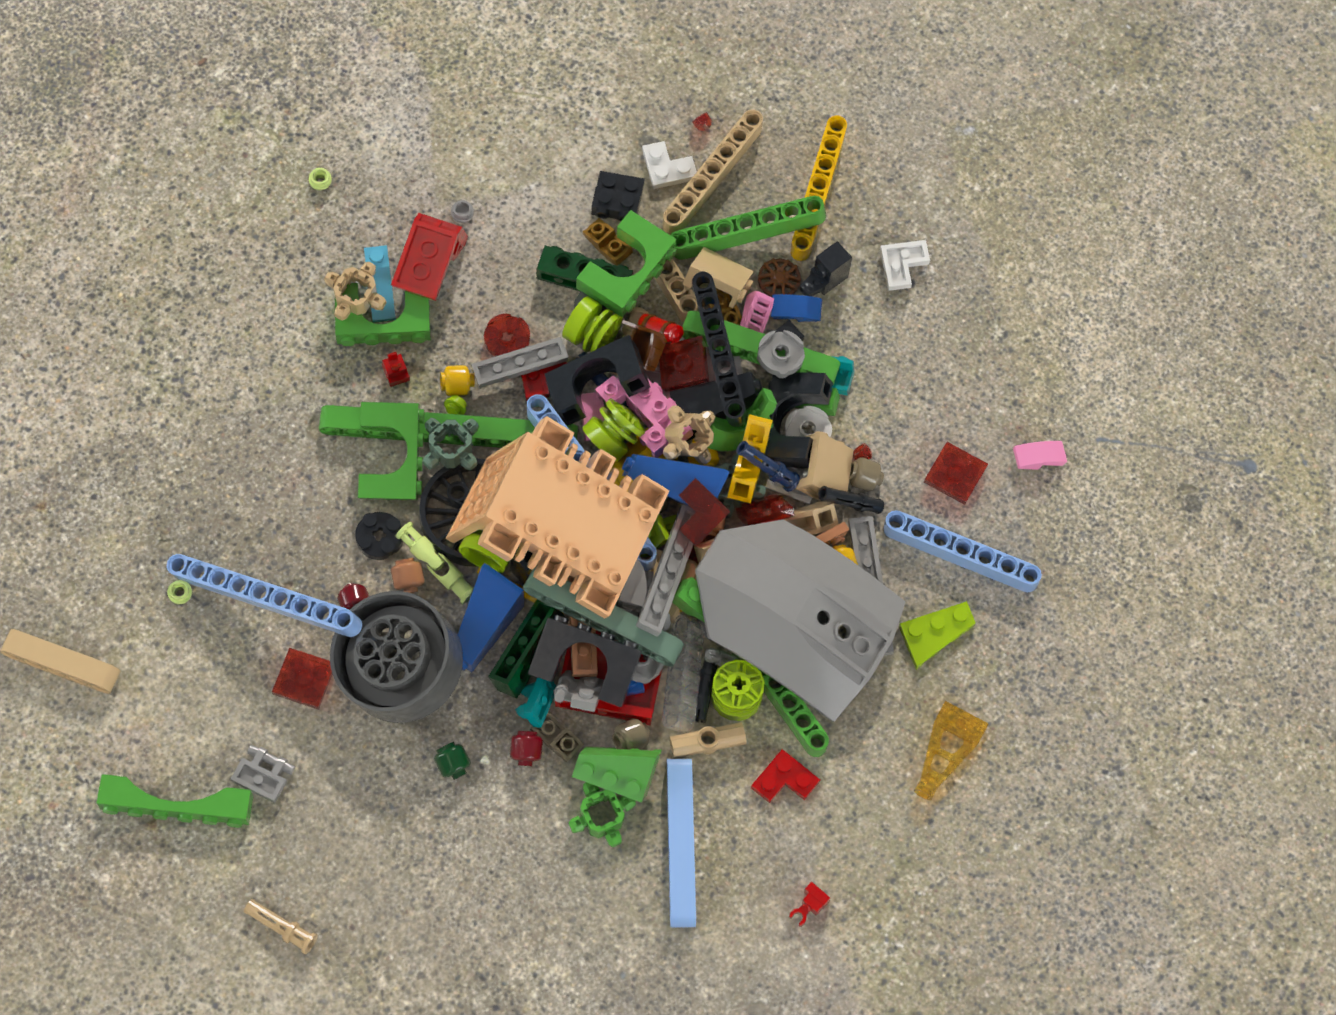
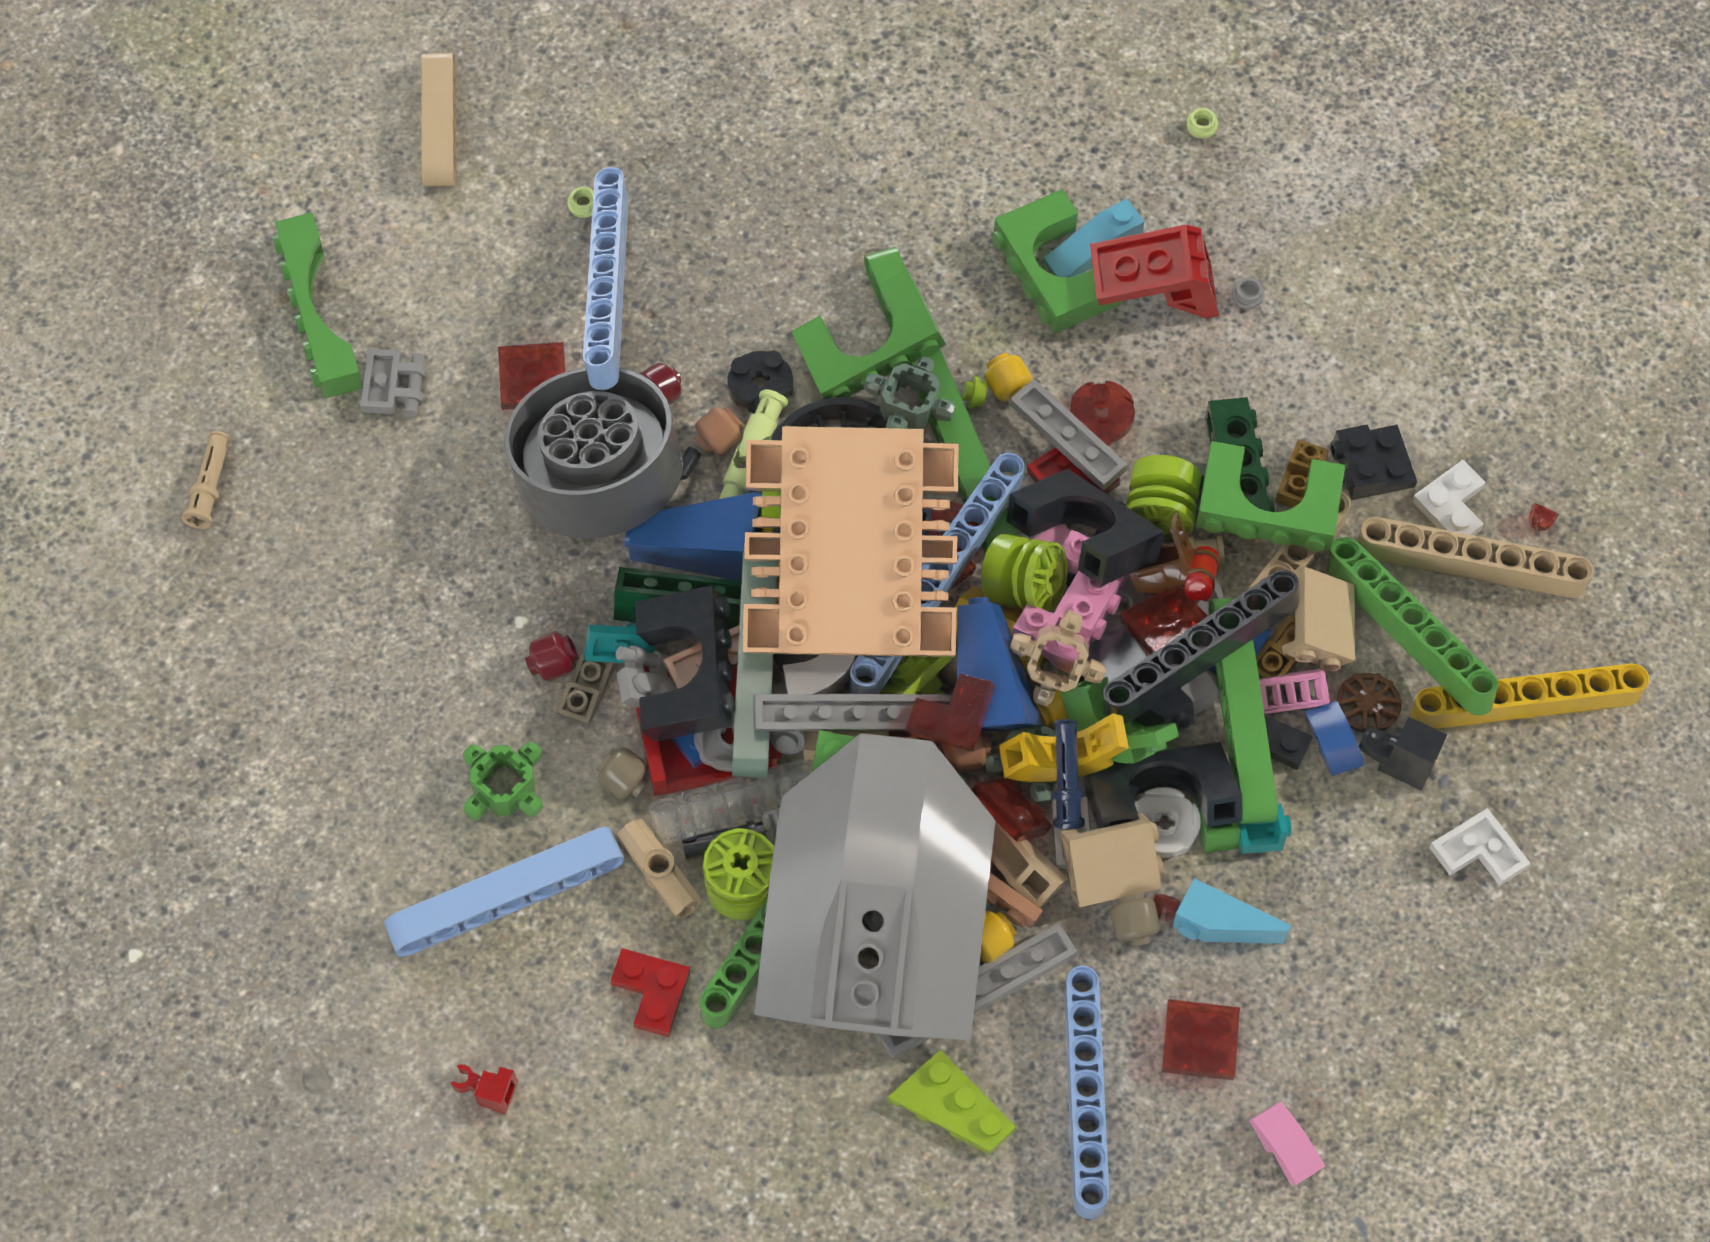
camera: 70 degrees right, 5 degrees down
tan piece [324,262,386,321] -> none
red piece [382,352,410,387] -> none
dark green head [434,741,471,780] -> none
bright green wedge [572,747,662,803] -> none
light grey plate [757,330,805,378] -> none
black pin [818,486,884,514] -> none
clear yellow plate [914,701,988,800] -> none
none -> medium azure slope [1172,878,1292,944]

